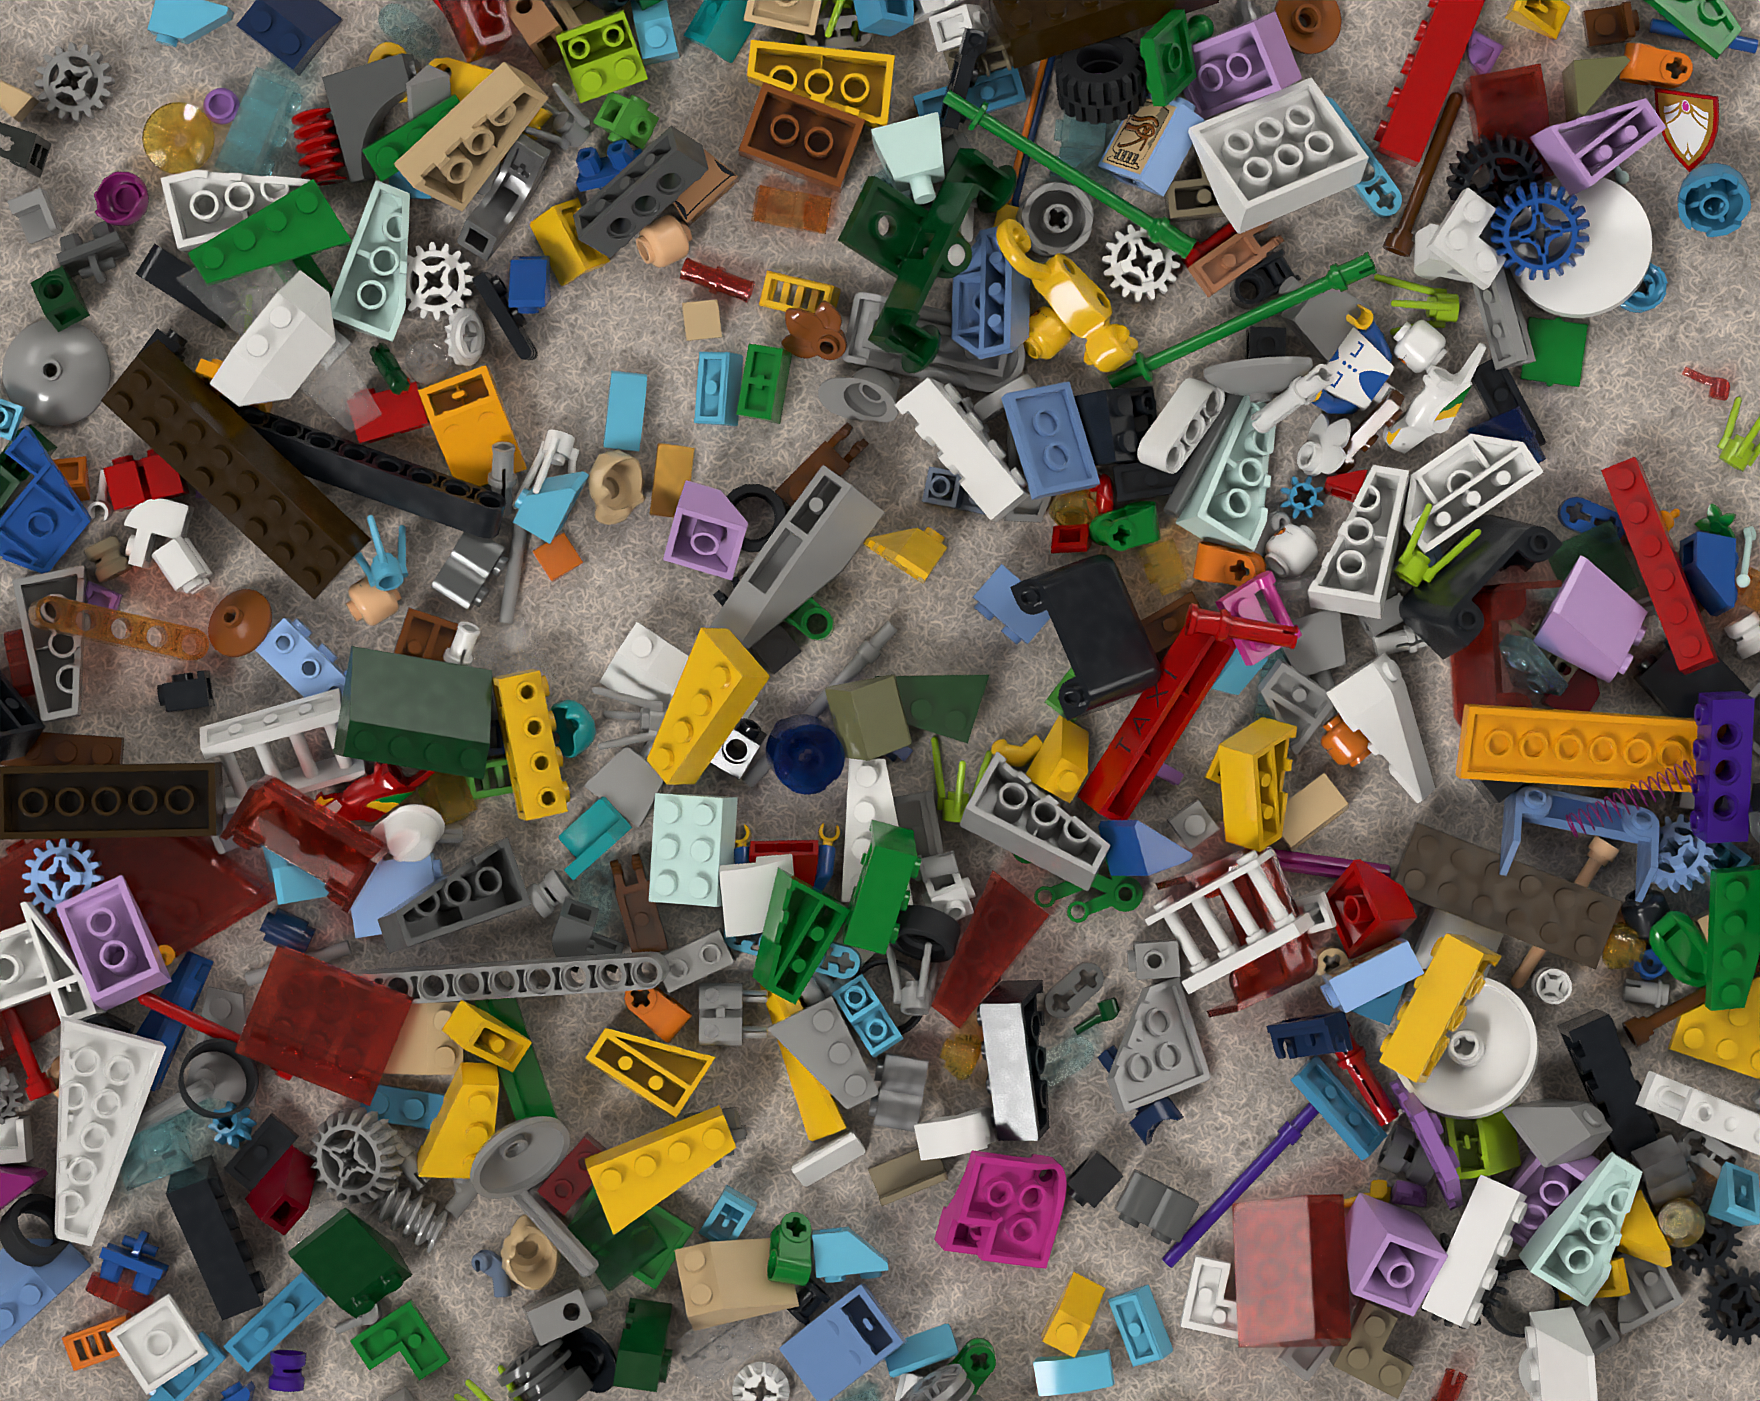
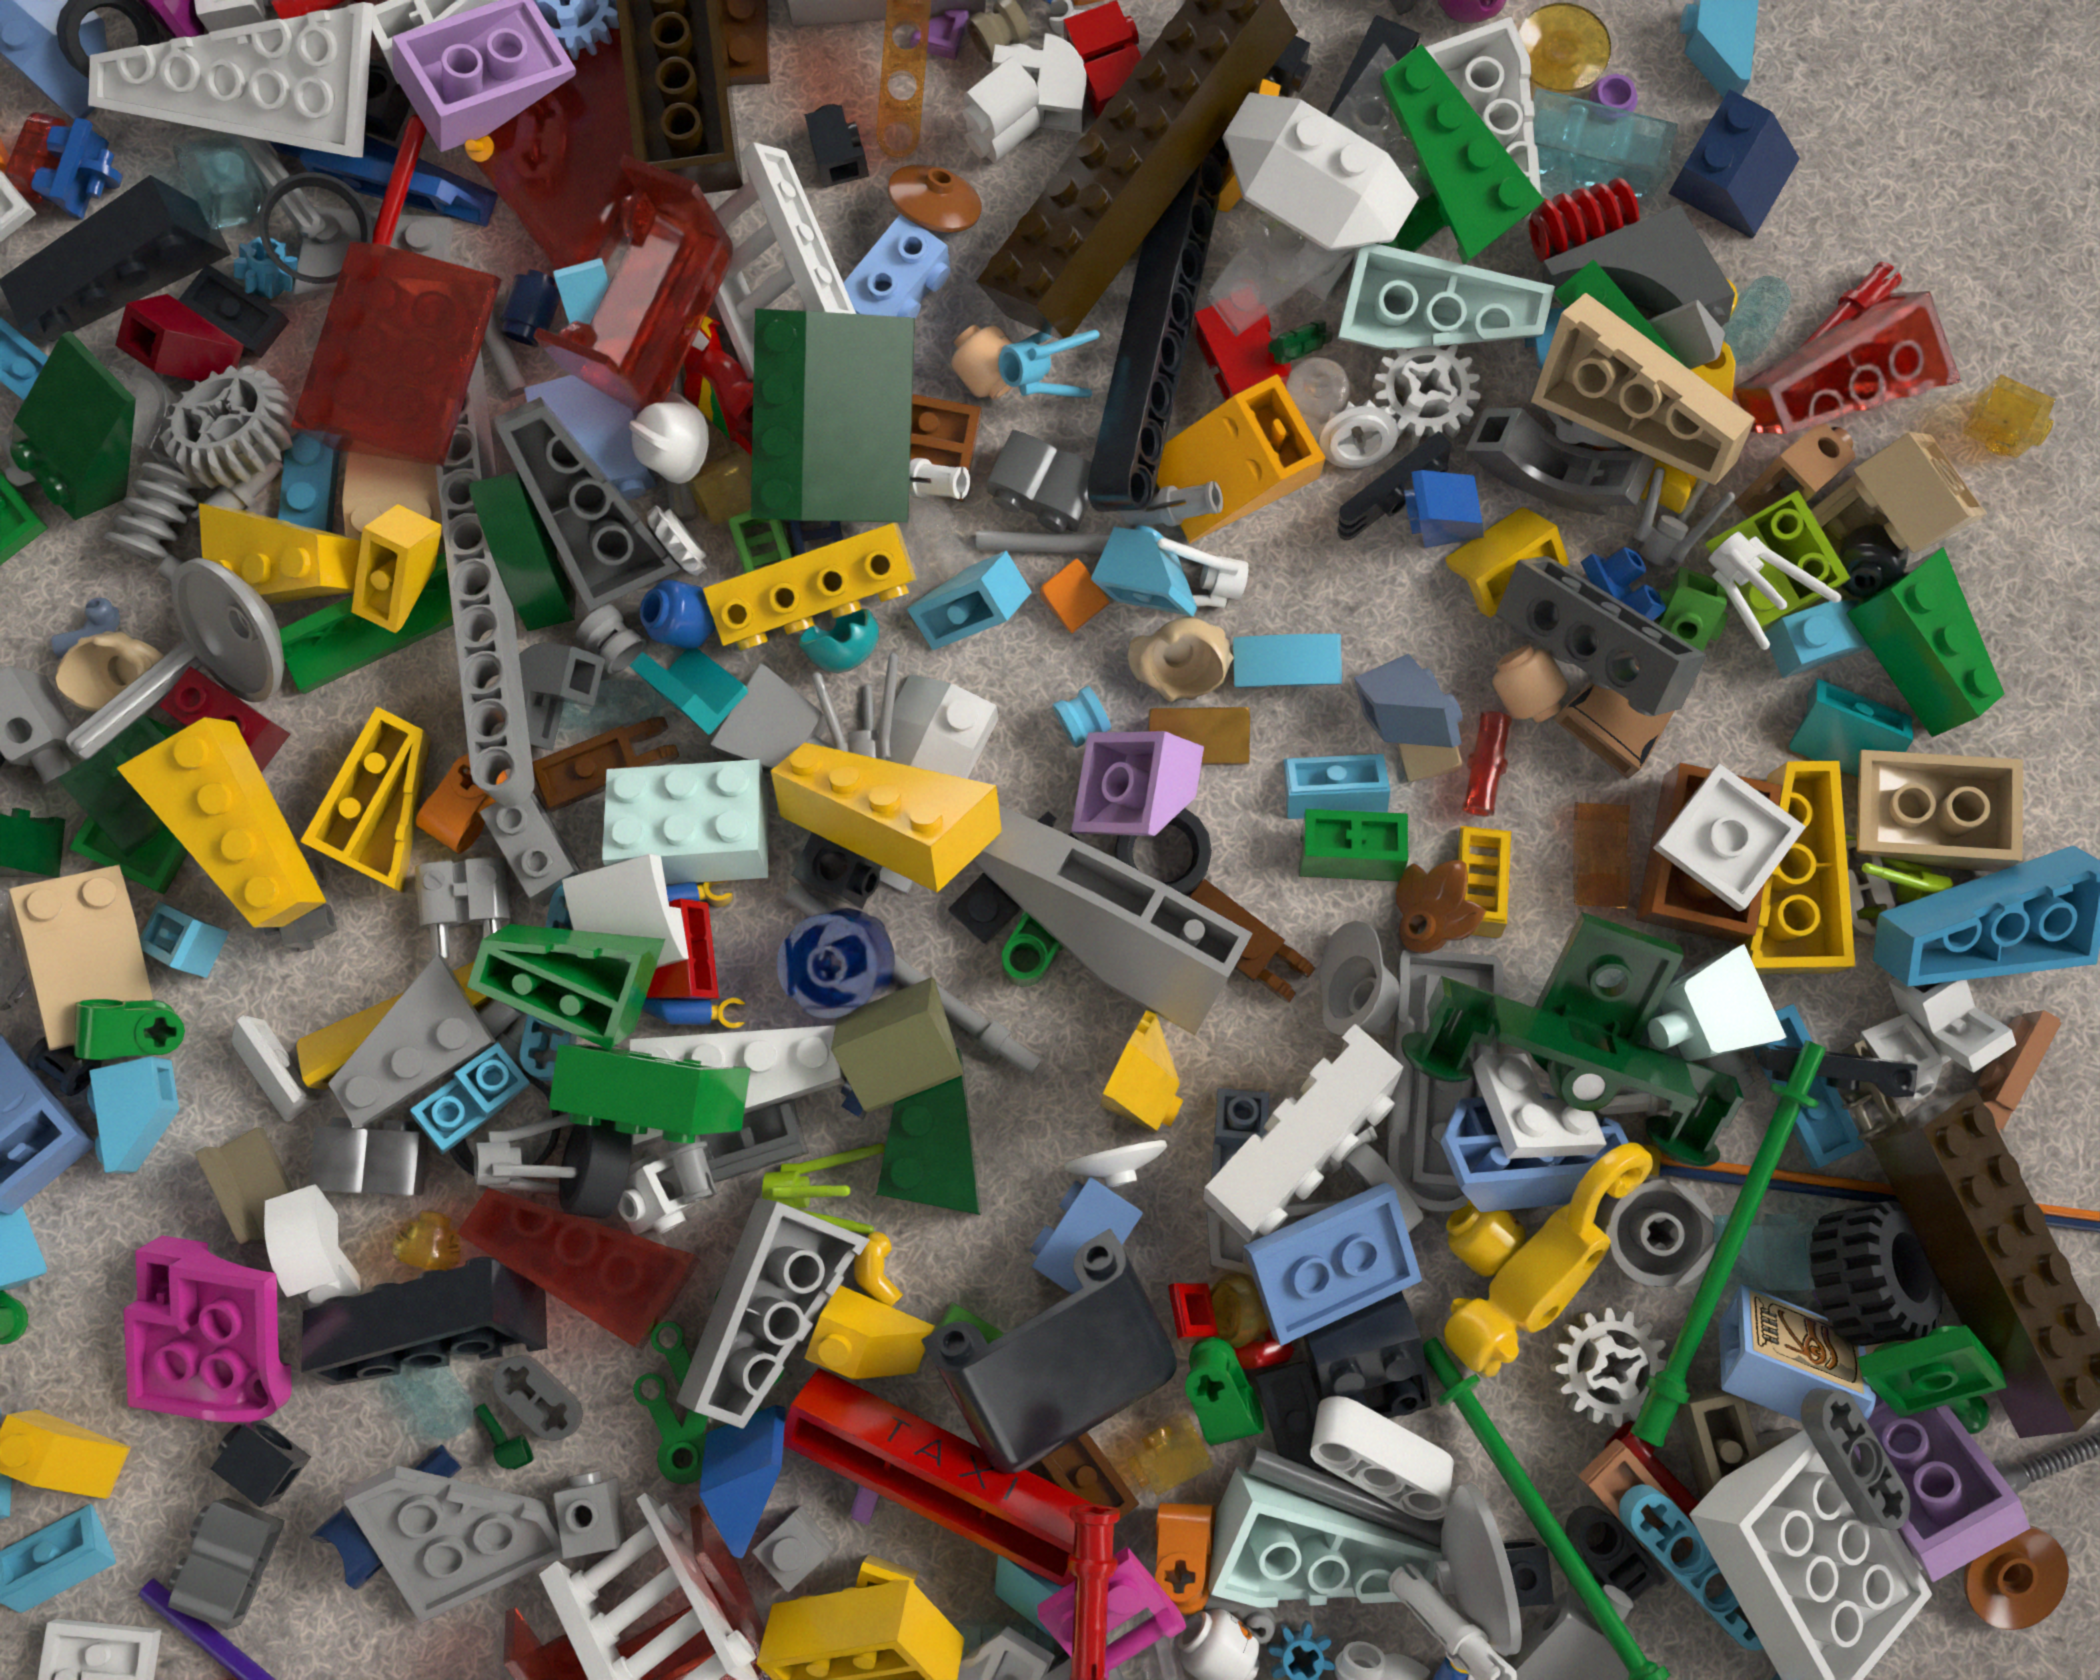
camera: 90 degrees right, 10 degrees down
none -> dark green slope [469,471,576,631]
none -> blue head [640,579,716,649]
none -> white gear [647,505,707,576]
none -> medium azure slope [907,551,1032,650]
none -> medium azure wheel [1052,685,1111,748]
none -> white dish [1064,1140,1167,1188]
none -> sand blue slope [1354,653,1463,748]
none -> white plate [1471,1054,1607,1159]
none -> medium azure beam [1619,1484,1764,1651]
none -> white plate [1653,763,1806,912]
none -> white plant [1708,531,1841,650]
none -> dark grey beam [1801,1388,1910,1530]

